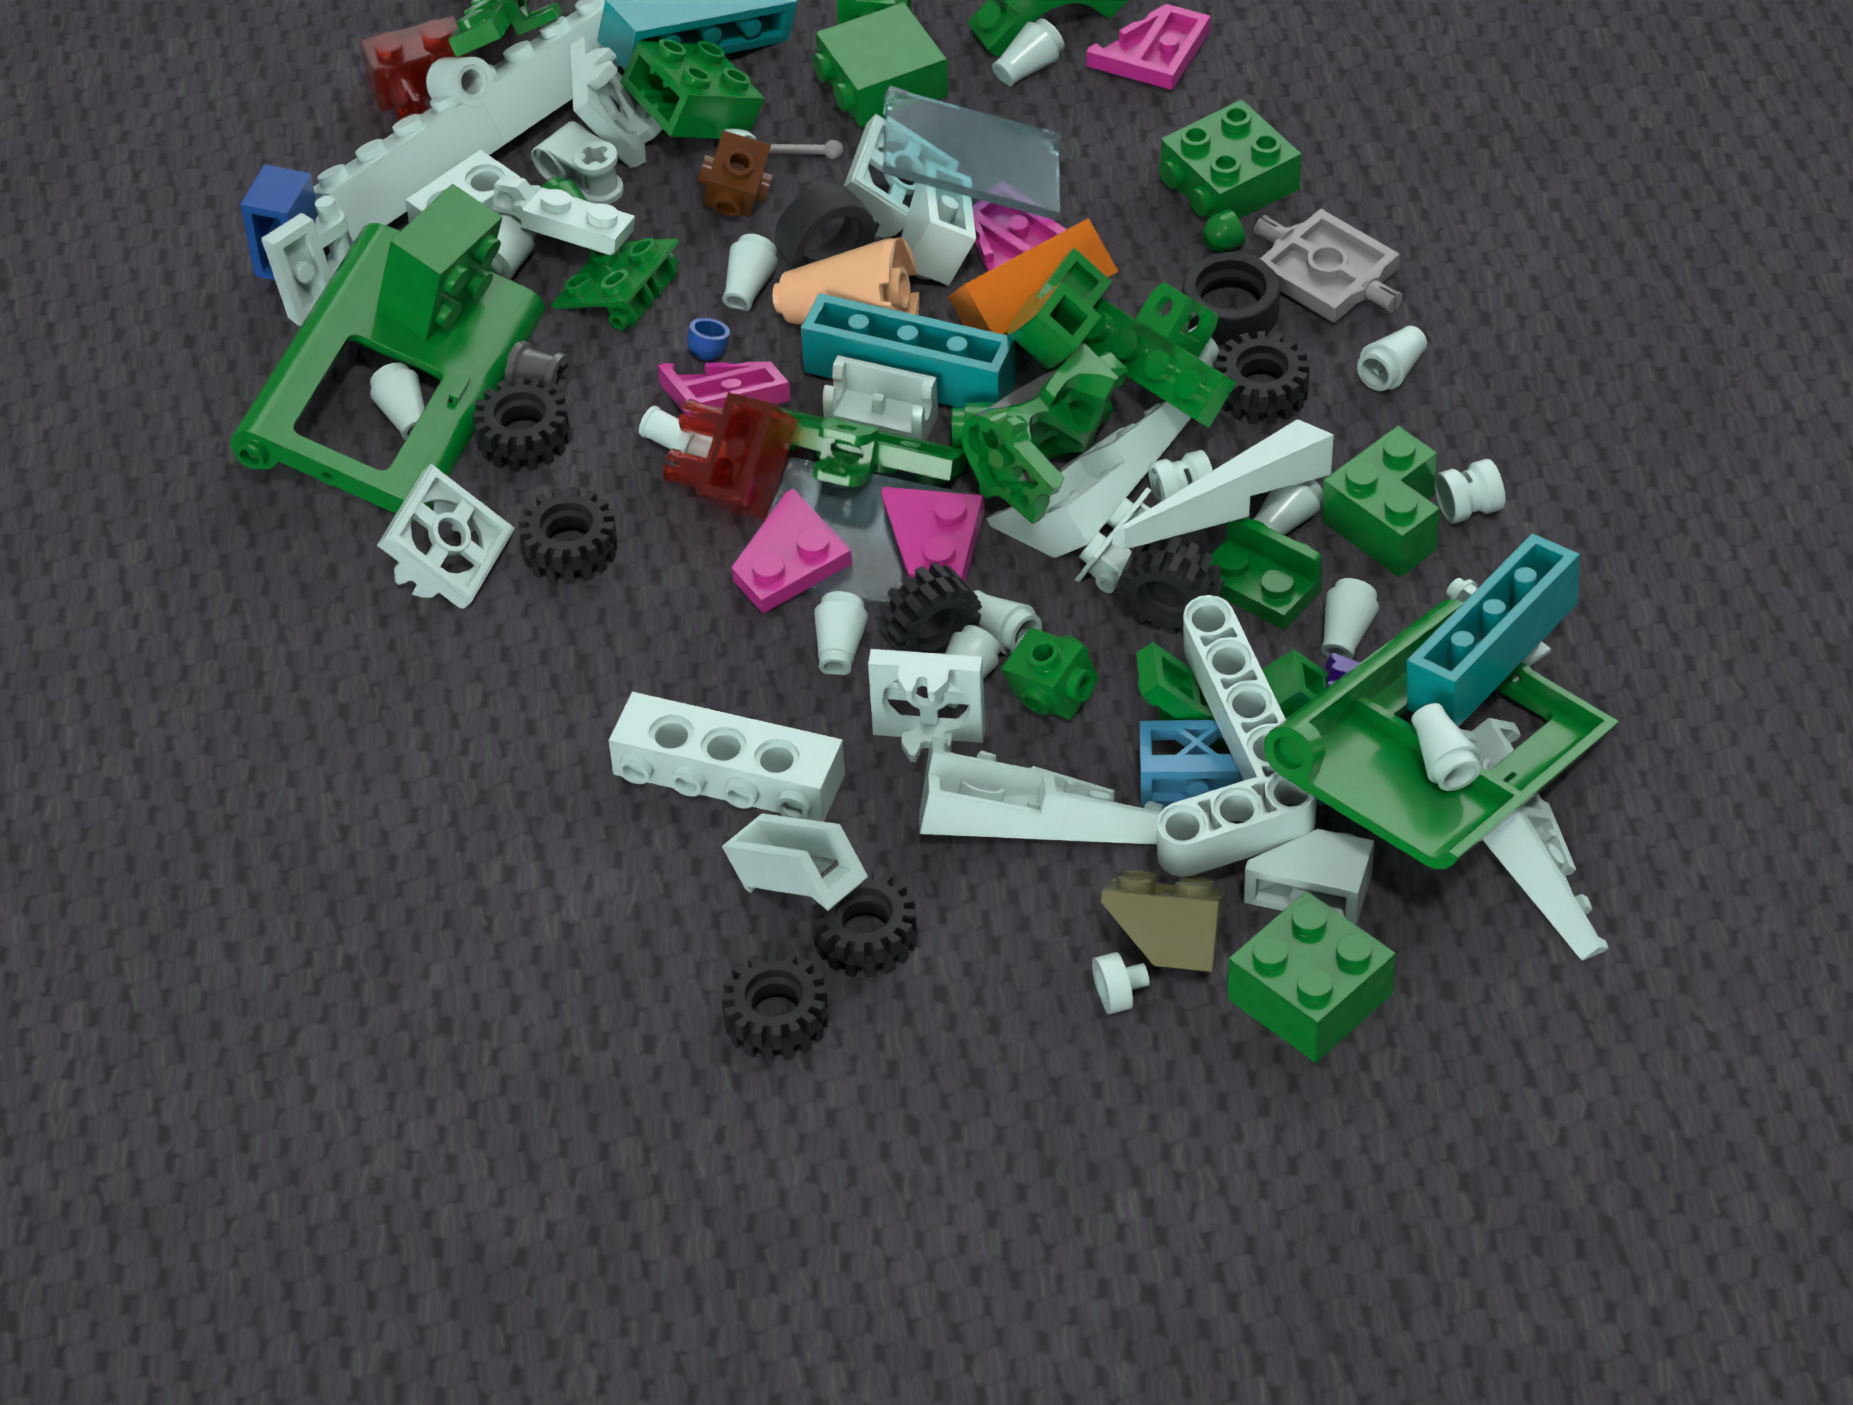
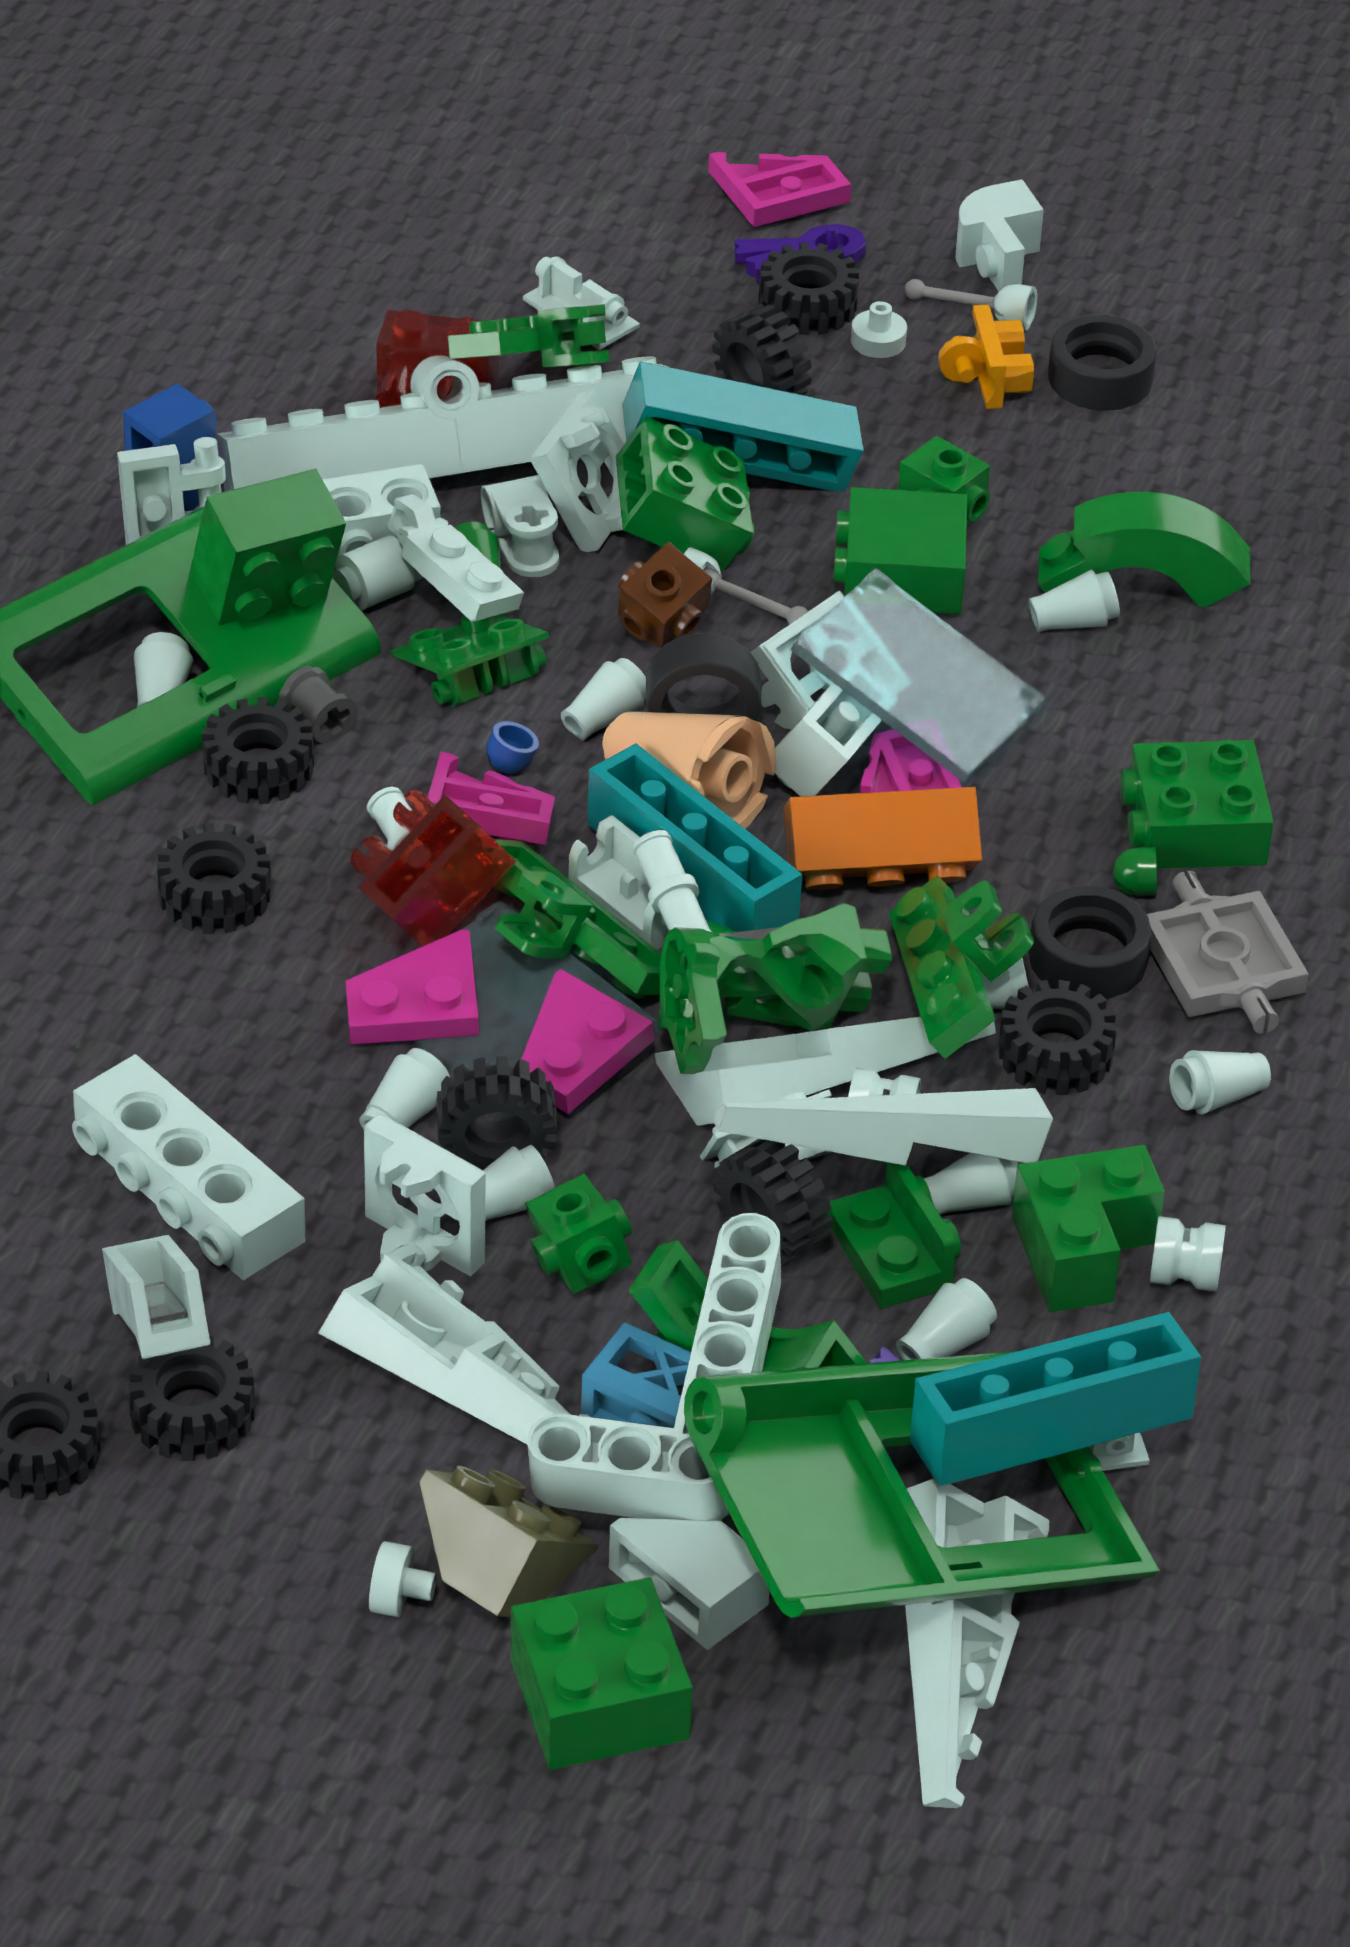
camera: 25 degrees right, 5 degrees down
light aqua piece [377,464,515,608] -> none
light aqua cone [973,590,1042,655] -> none
green arch [1007,248,1112,369] -> none
dark pink wing [1086,4,1211,90] -> none
light aqua cone [1411,703,1481,791] -> none
none -> light aqua pin [632,830,711,932]

